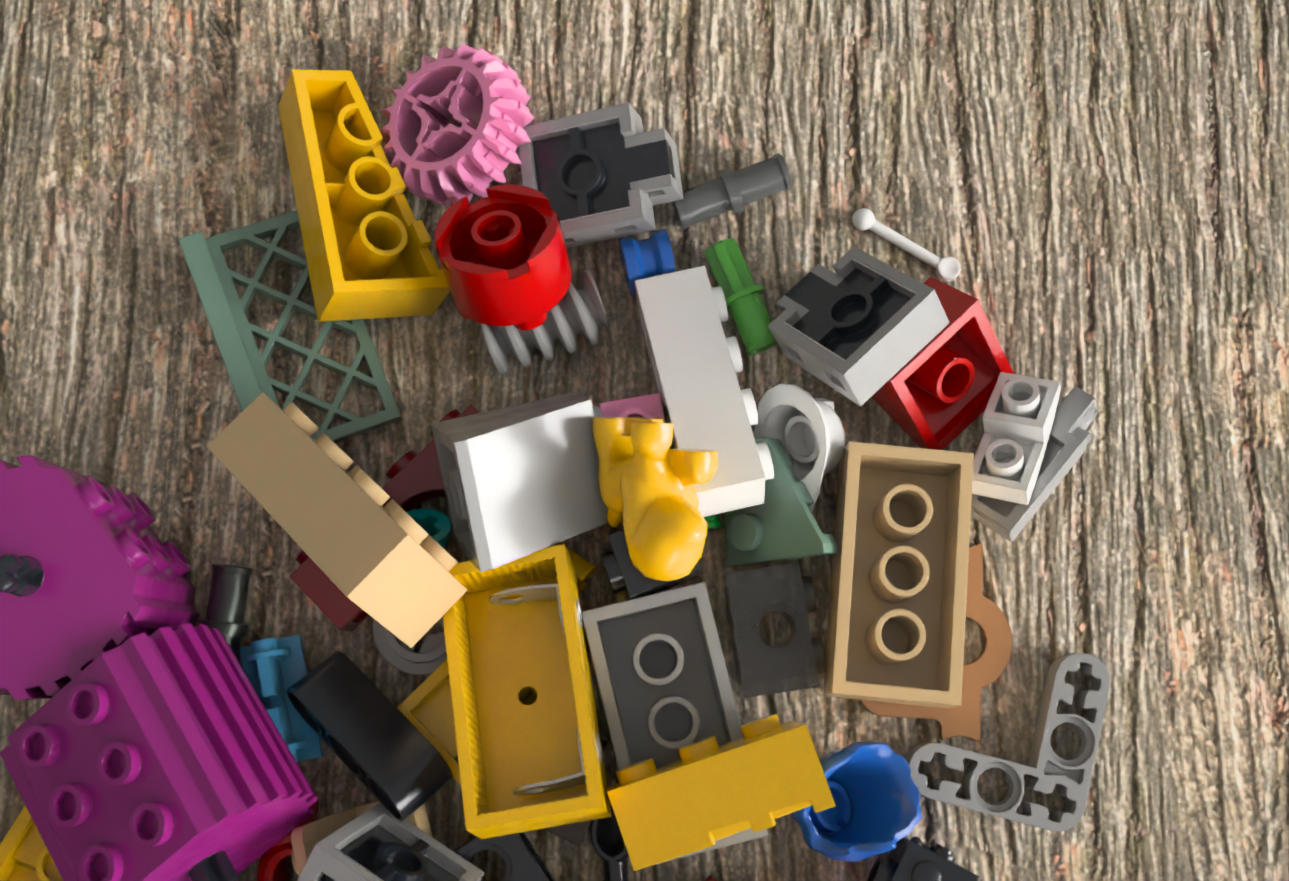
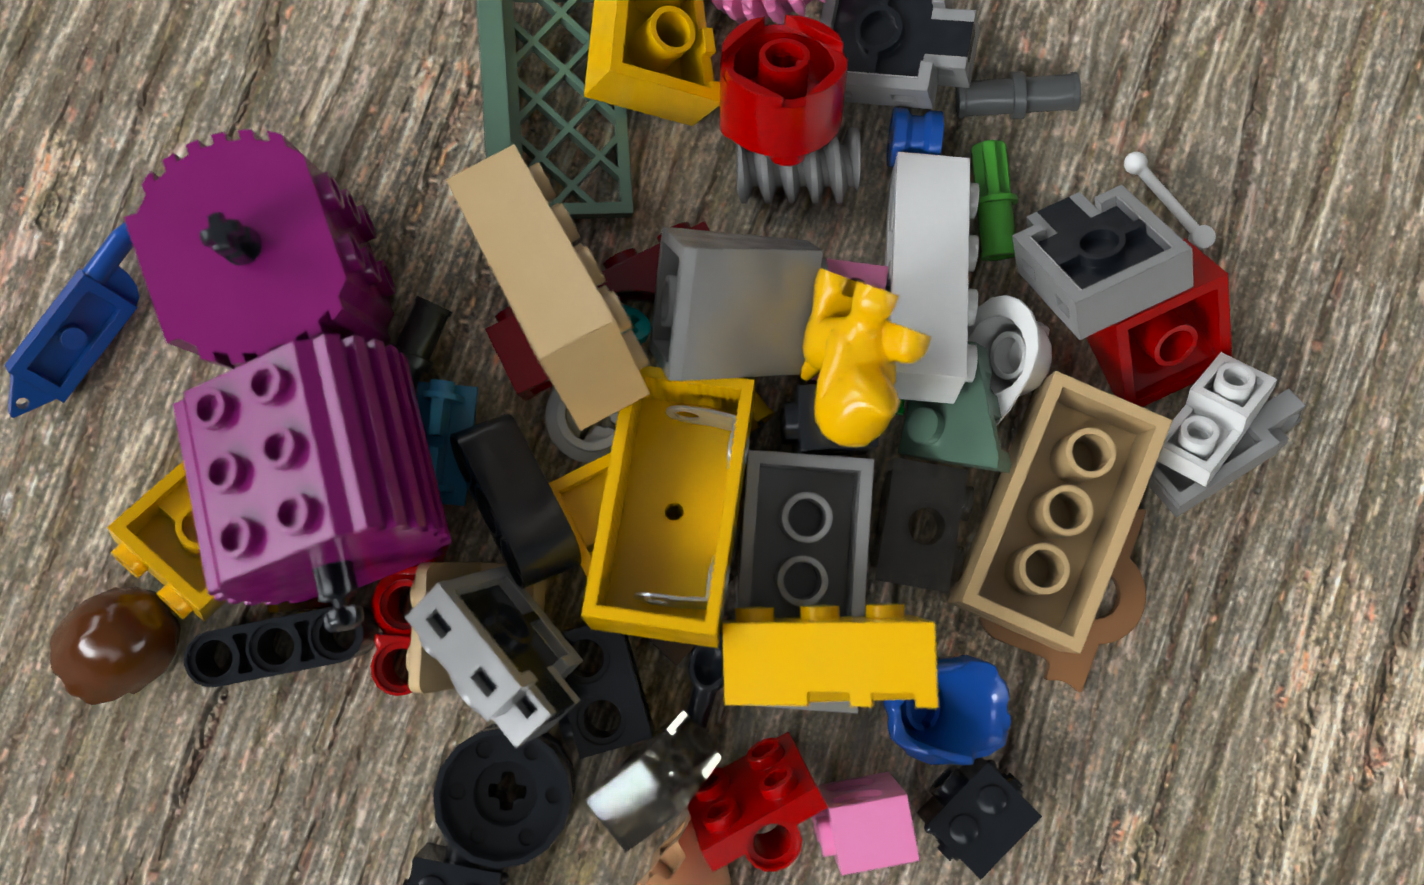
camera: 20 degrees right, 5 degrees up
light grey beam [905,653,1110,832] -> none

